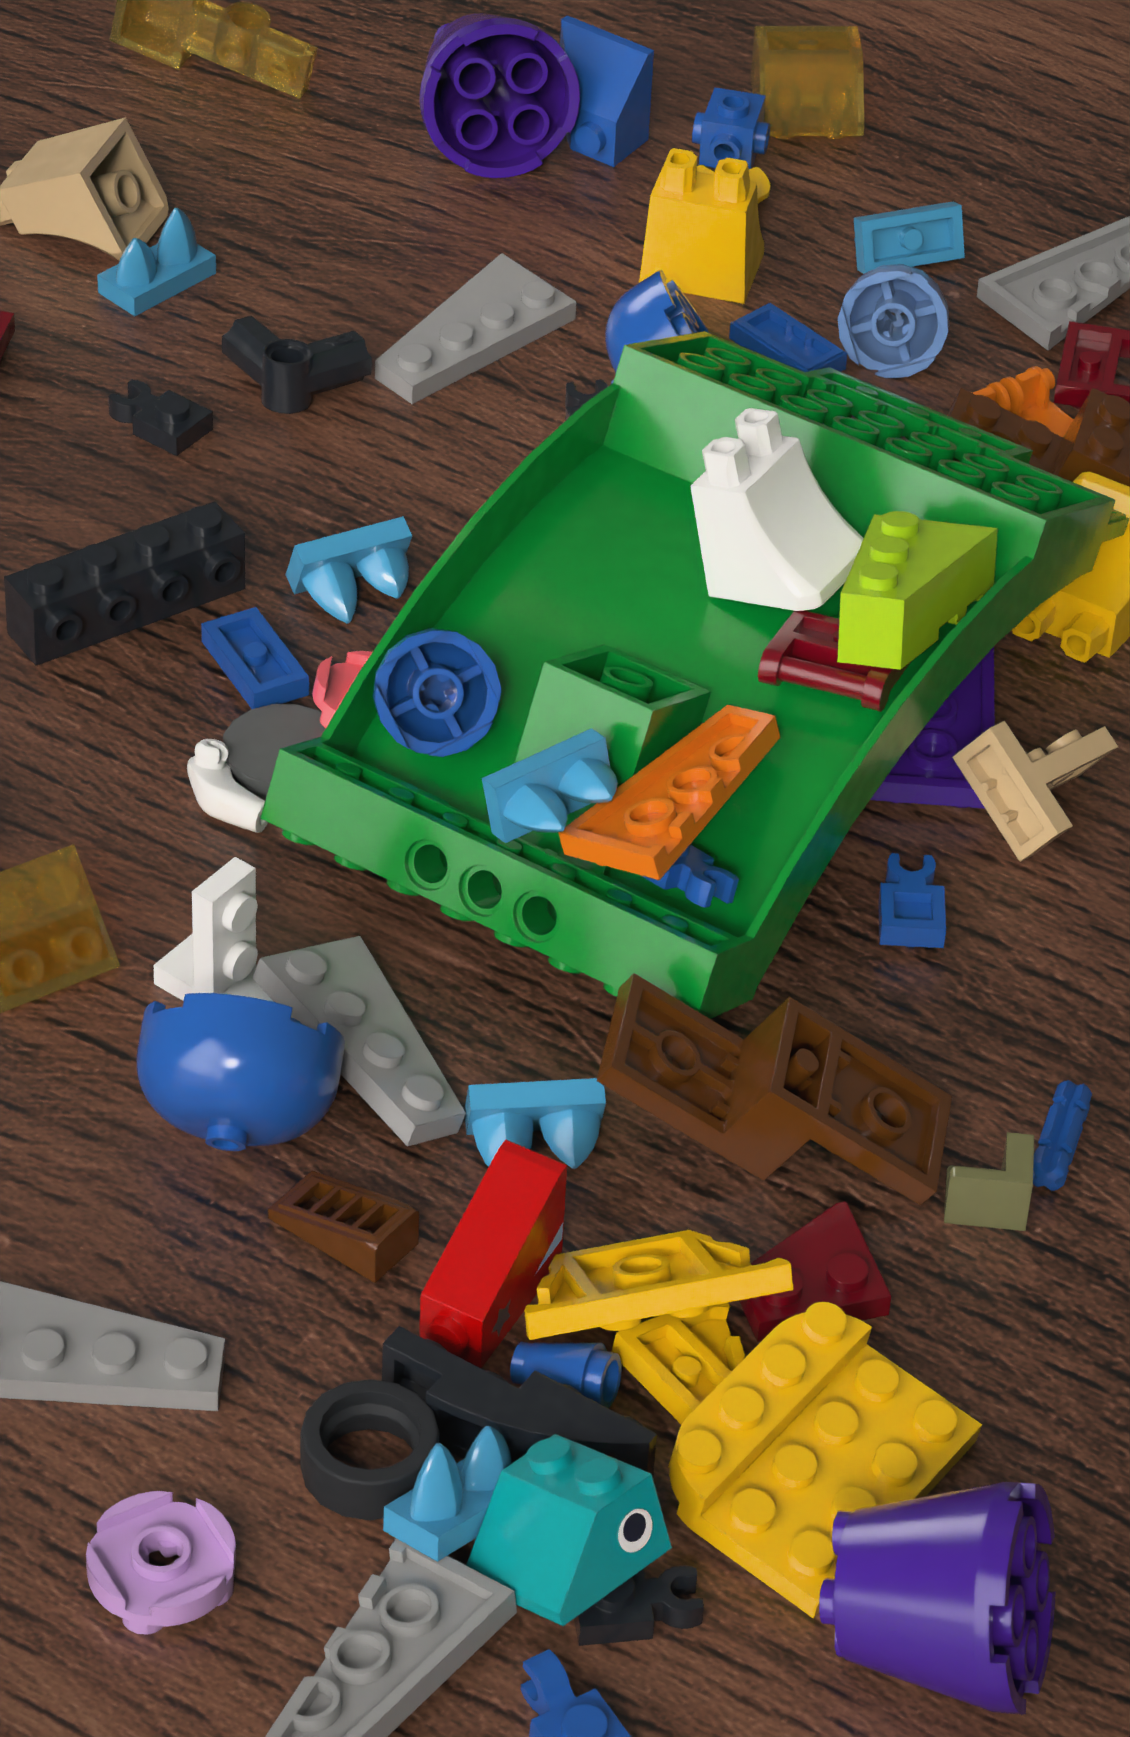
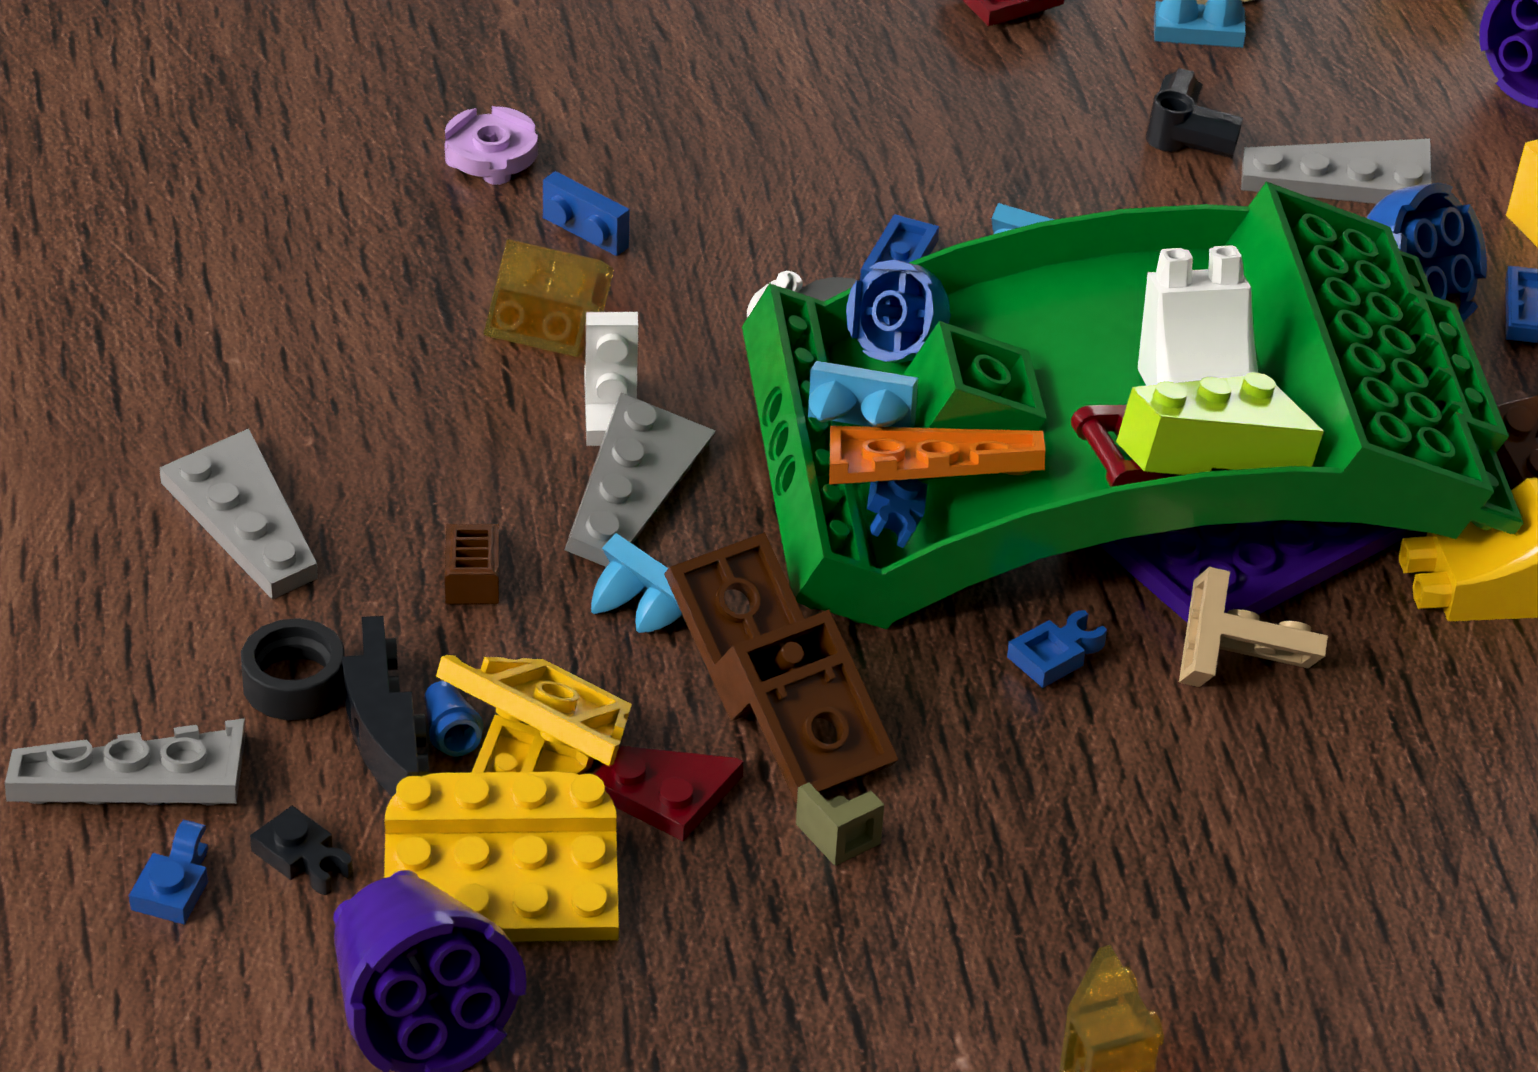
camera: 50 degrees right, 0 degrees up
black brick [4,501,245,666] -> none
lavender plate [86,1491,236,1635] -> none
black plate [108,379,213,456] -> none
blue cylinder [136,993,345,1151] -> none
dark azure tile [383,1426,512,1562] -> none
red slope [419,1140,567,1368] -> none
teal slope [466,1434,672,1626] -> none
blue axle [1033,1080,1092,1191] -> none

